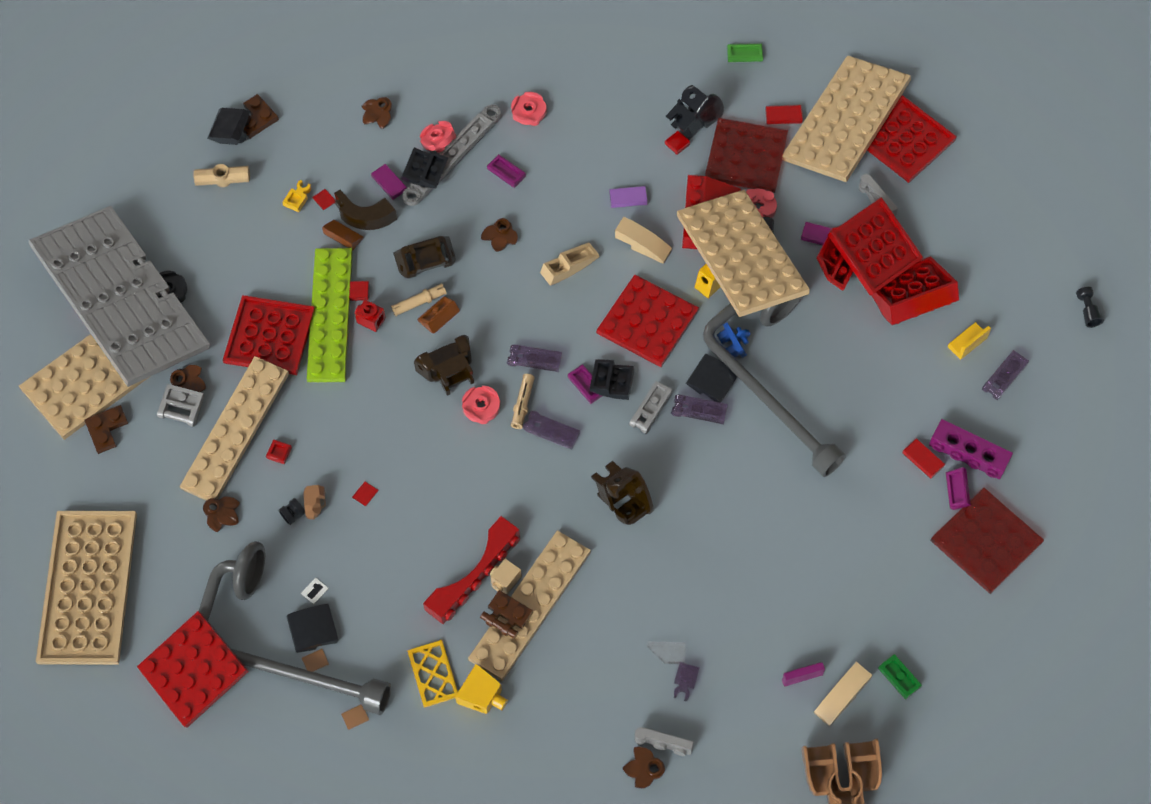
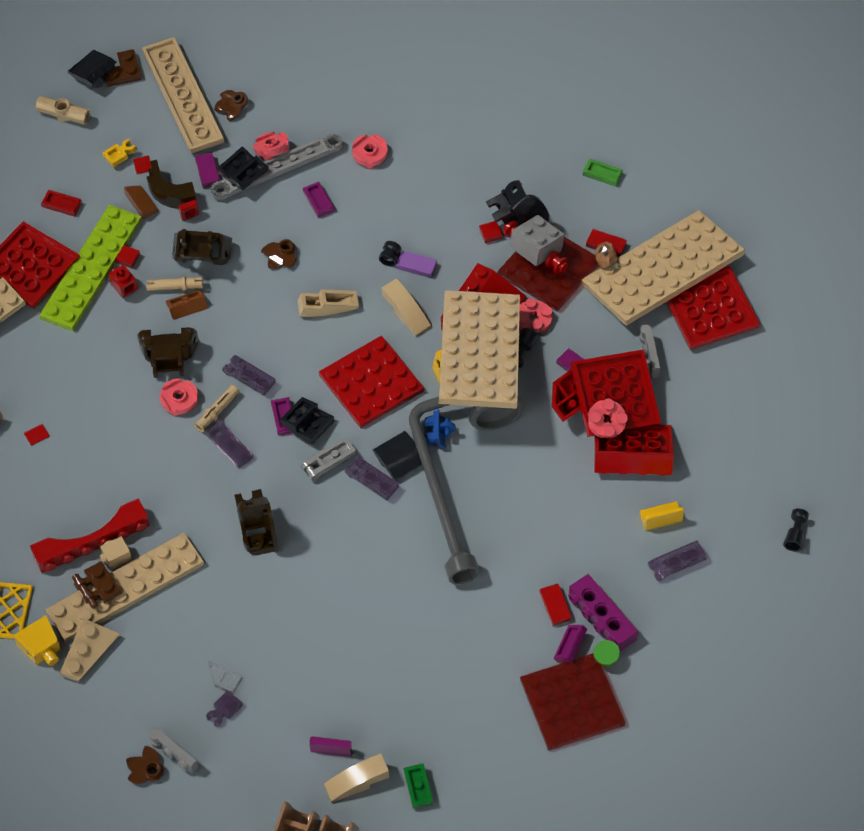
camera: 25 degrees right, 5 degrees down
none -> red tile [41,190,82,217]
none -> tan wing [59,618,120,682]
none -> tan plate [142,37,224,154]
none -> red tile [178,200,199,221]
none -> black wheel [379,241,402,267]
none -> light grey brick [504,215,569,274]
none -> coral plate [588,399,628,438]
none -> bright green piece [593,640,620,667]
none -> medium nougat rock [595,242,618,268]

